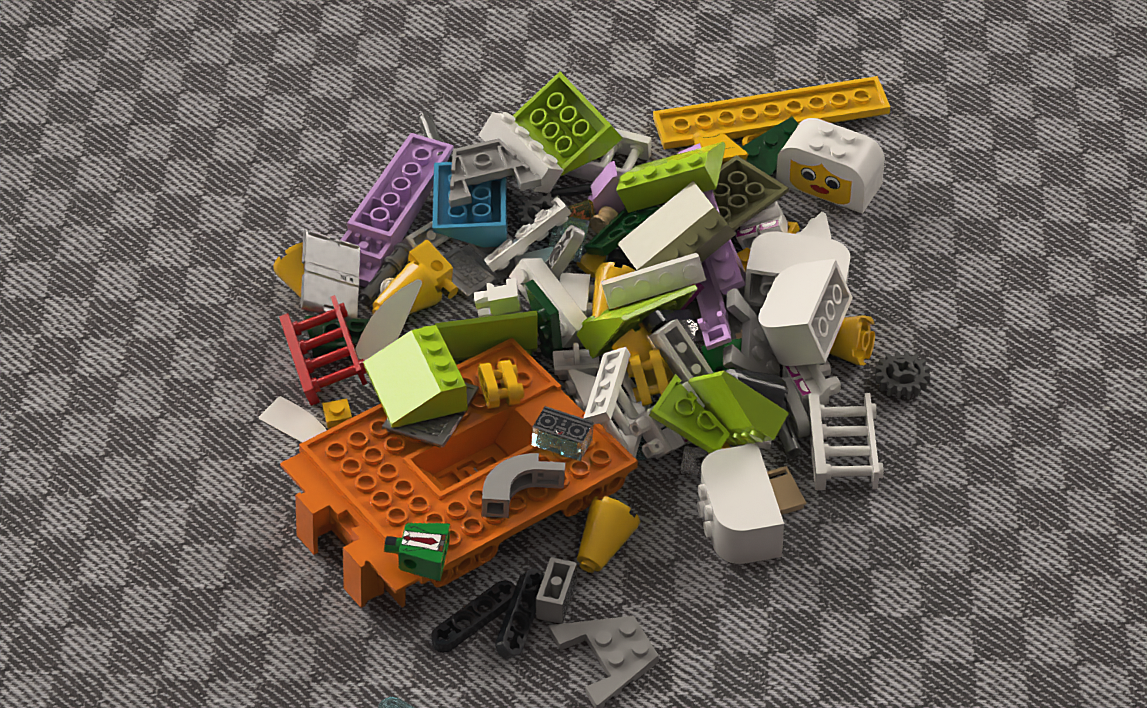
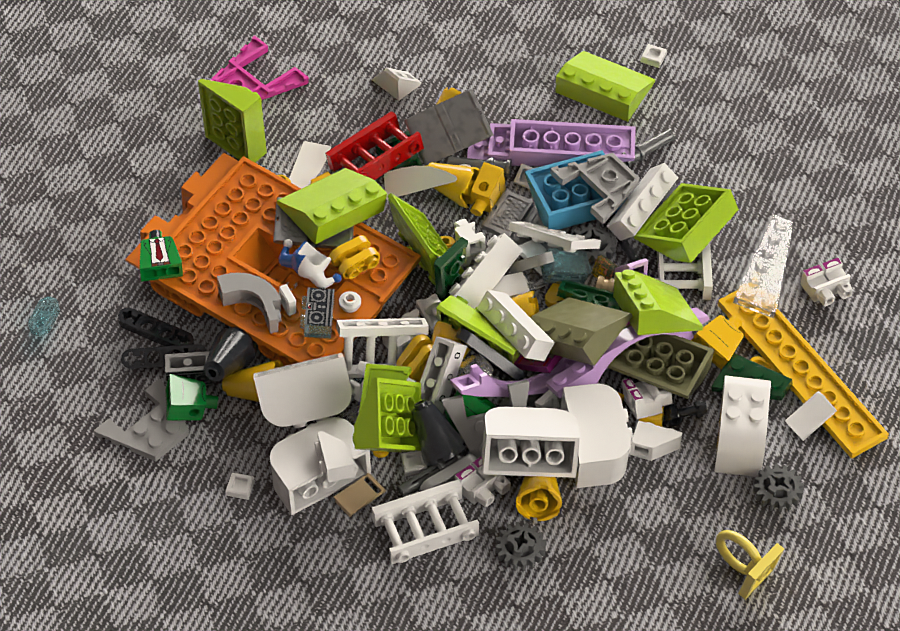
camera: 70 degrees right, 5 degrees up
none -> green torso [165,374,218,421]
none -> lime slope [198,79,267,162]
none -> black cone [204,327,256,381]
none -> dark pink wing [211,36,309,100]
none -> white tile [226,472,255,500]
none -> white brick [253,353,352,428]
none -> white piece [279,239,342,289]
none -> white tile [279,284,296,316]
none -> white slope [314,431,356,482]
none -> white plate [339,291,361,313]
none -> white slope [371,67,422,101]
none -> lime slope [555,51,655,122]
none -> white tile [641,44,667,68]
none -> black bar [664,401,707,426]
none -> light yellow tile [716,530,784,600]
none -> clear wing [733,214,794,318]
none -> dark grey gear [753,464,804,512]
none -> white slope [785,391,837,441]
none -> white hips [800,257,853,307]

